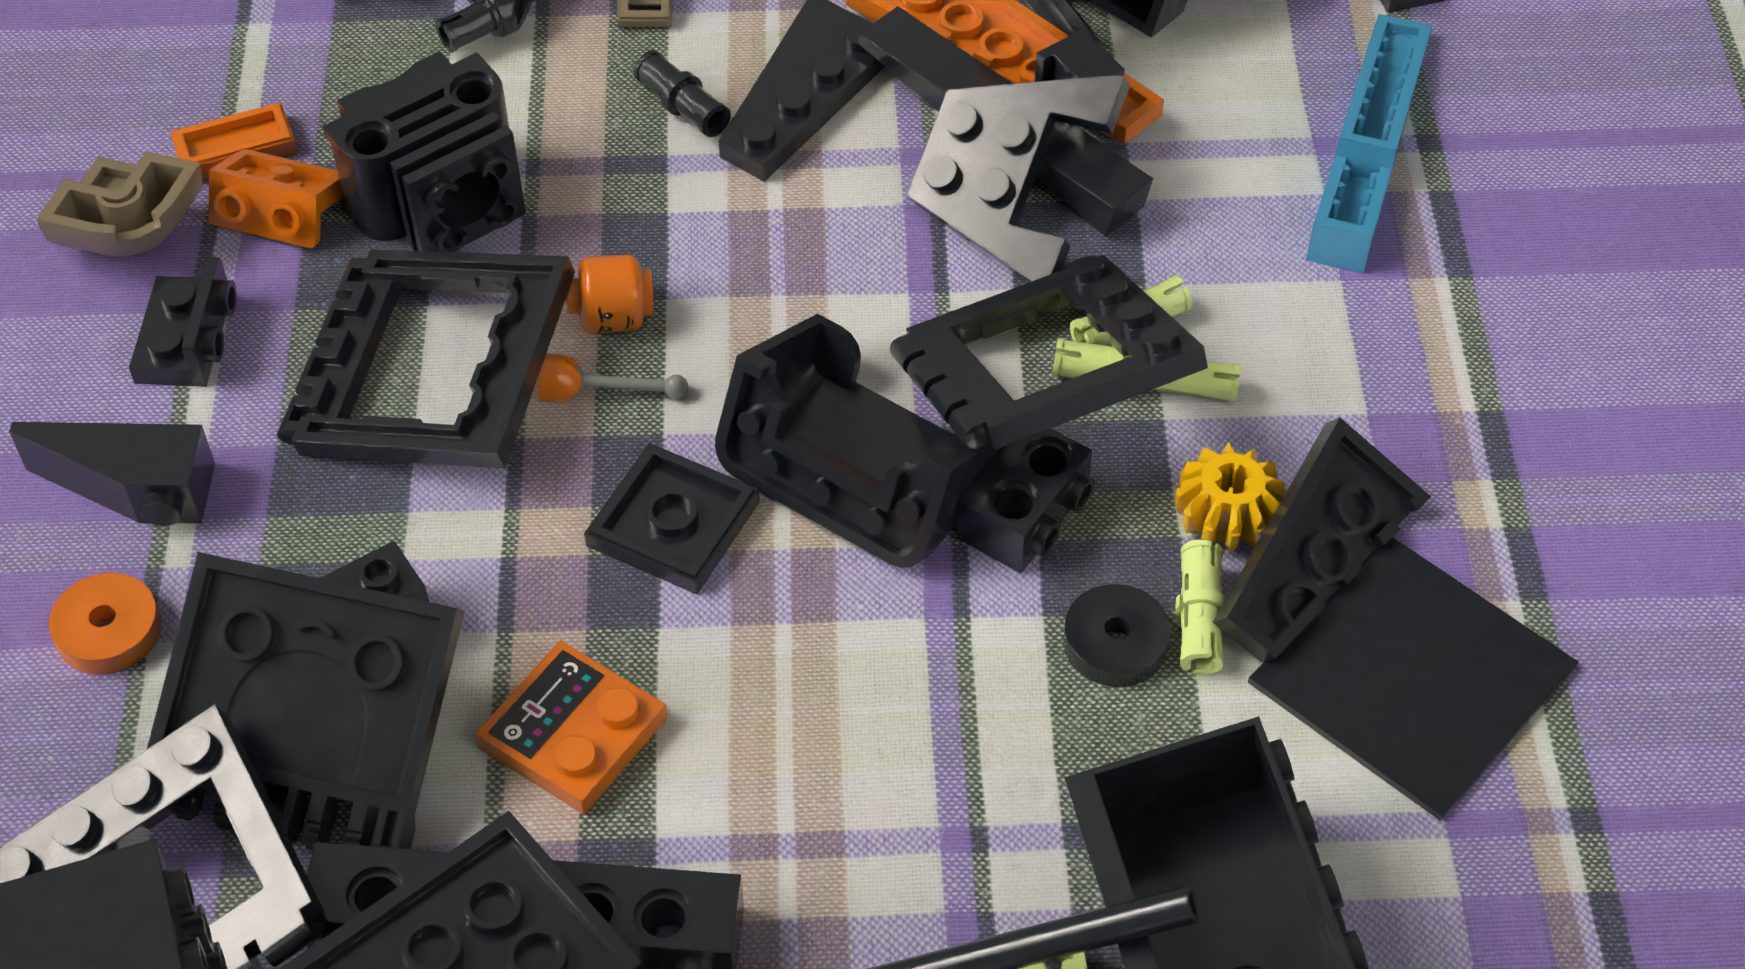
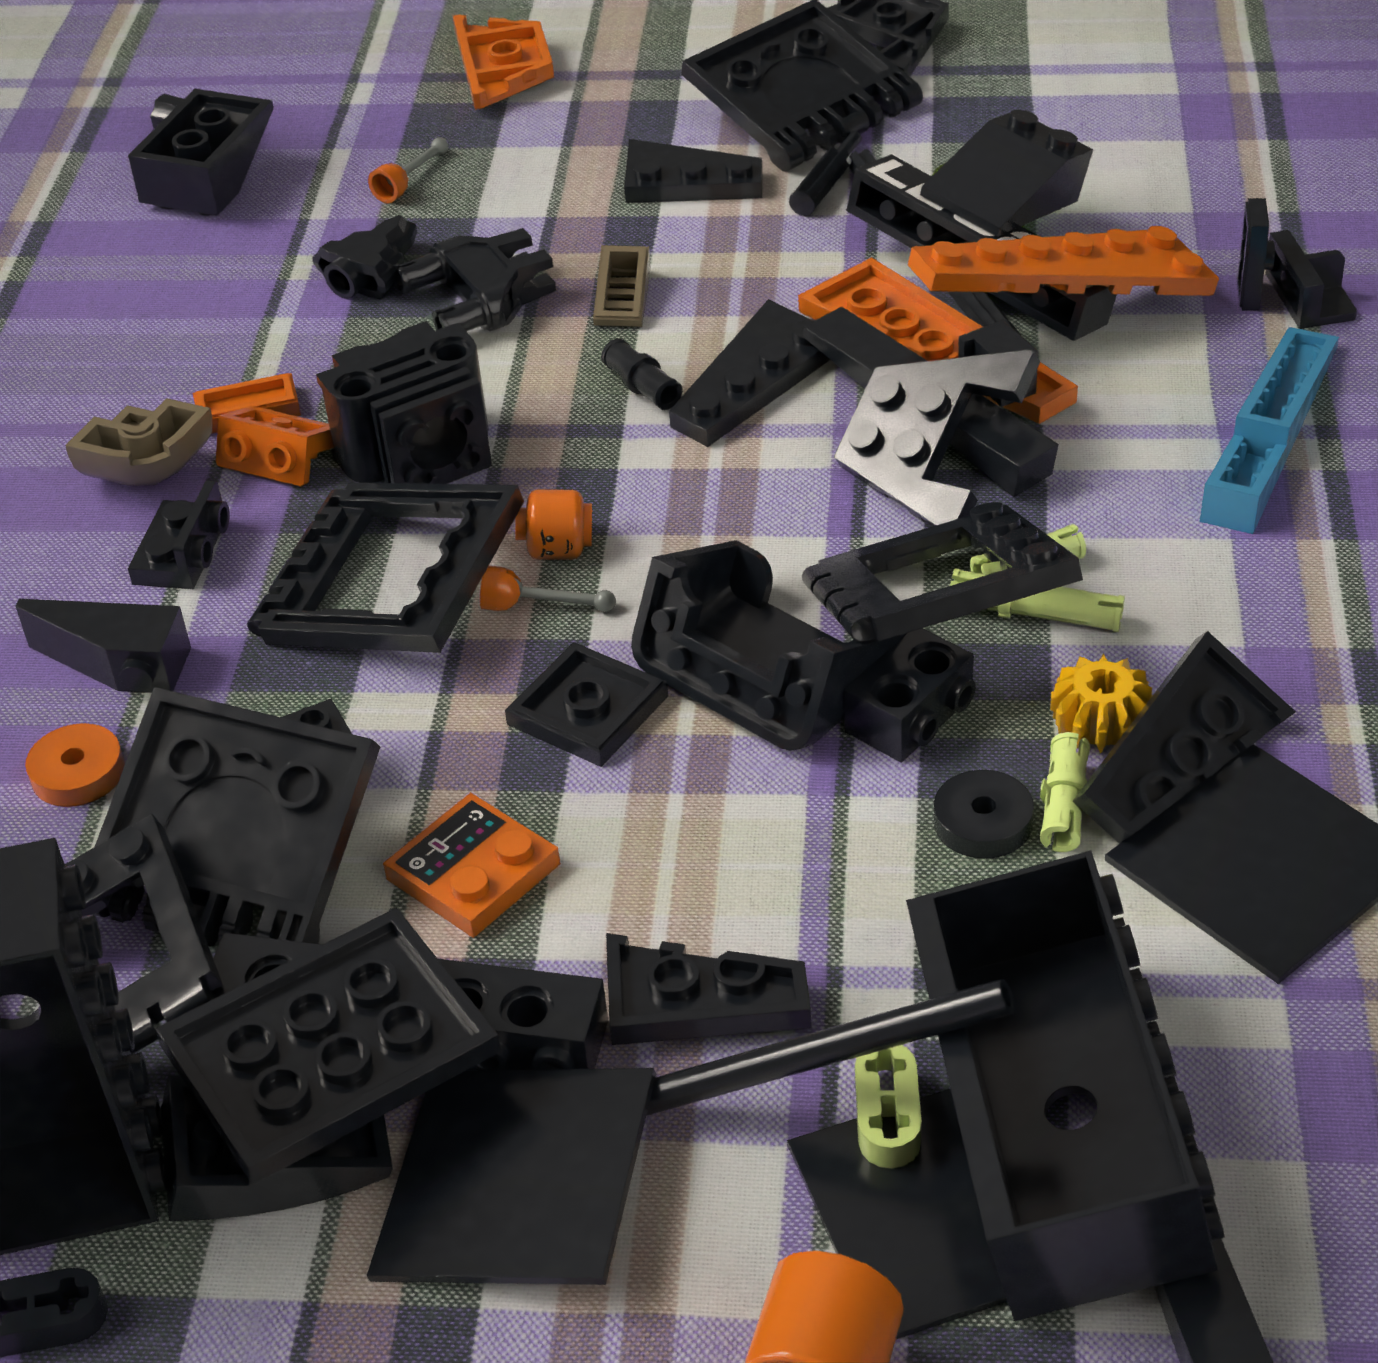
camera: 10 degrees right, 10 degrees down
none -> black wing [606,933,812,1045]

